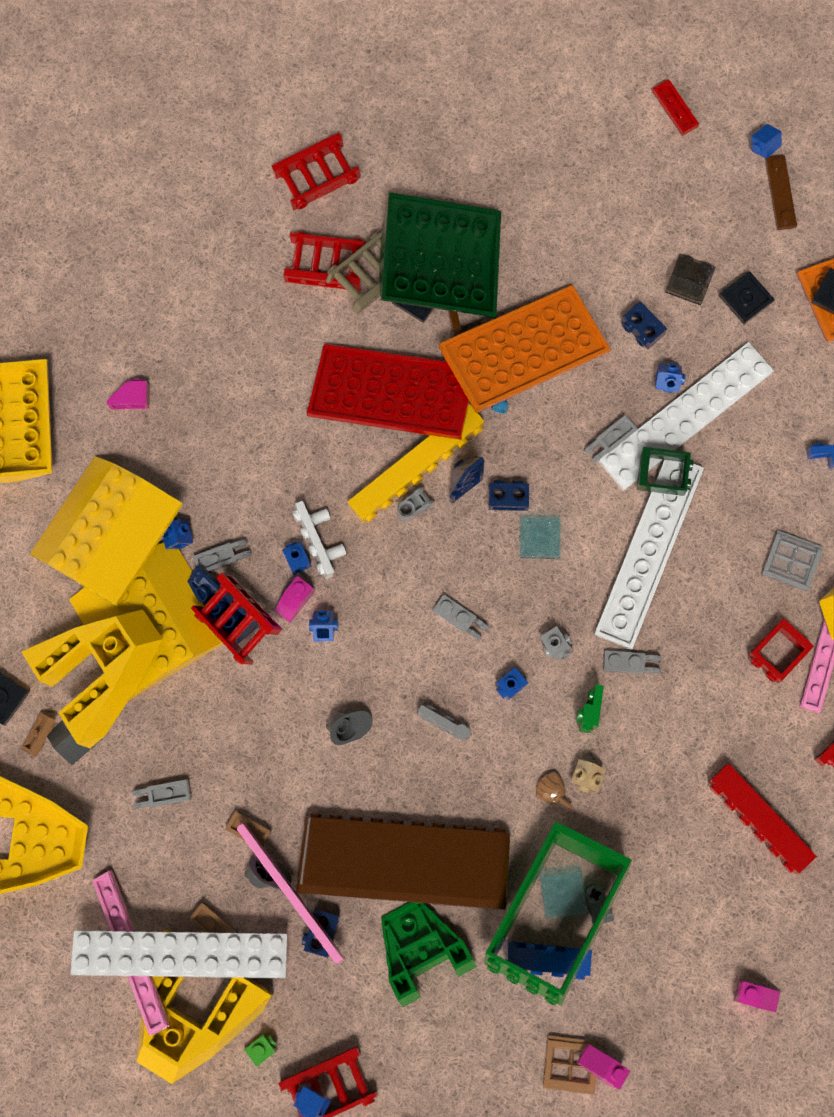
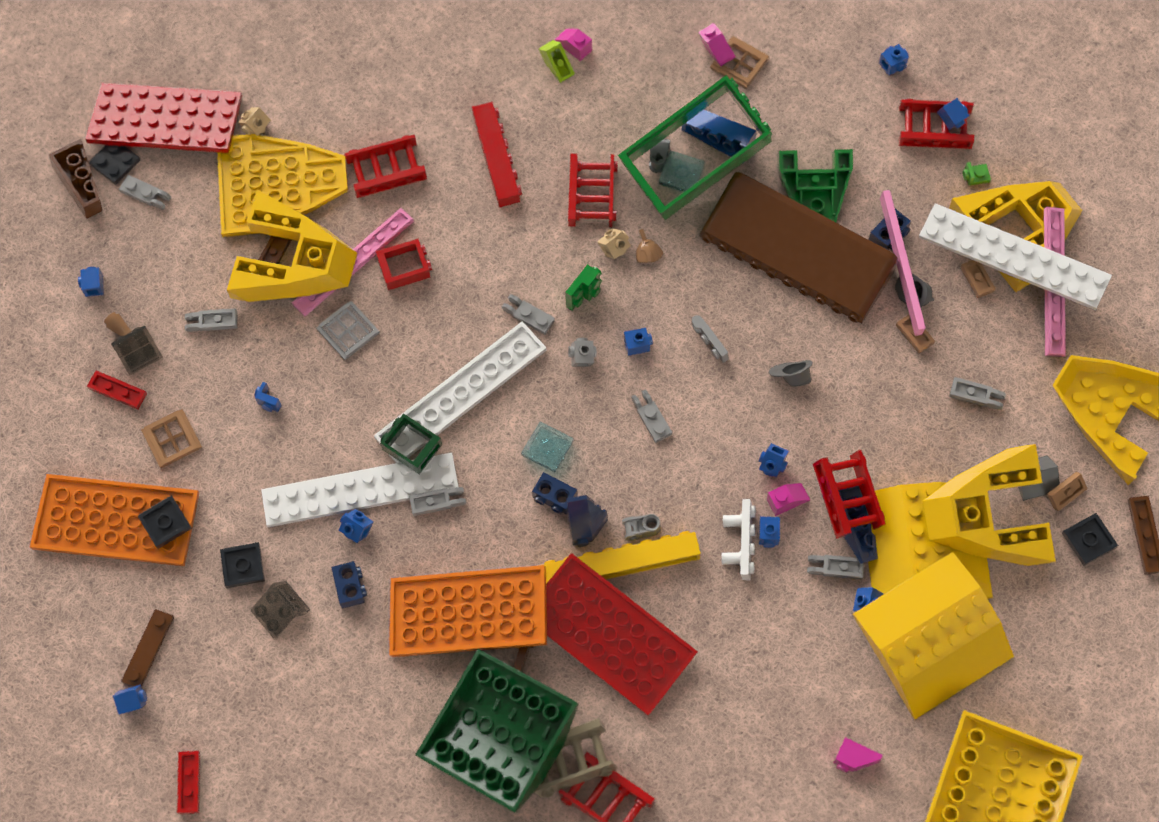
camera: 155 degrees left, 10 degrees down
none -> lime slope [538,40,575,83]
none -> red fence [568,153,618,227]

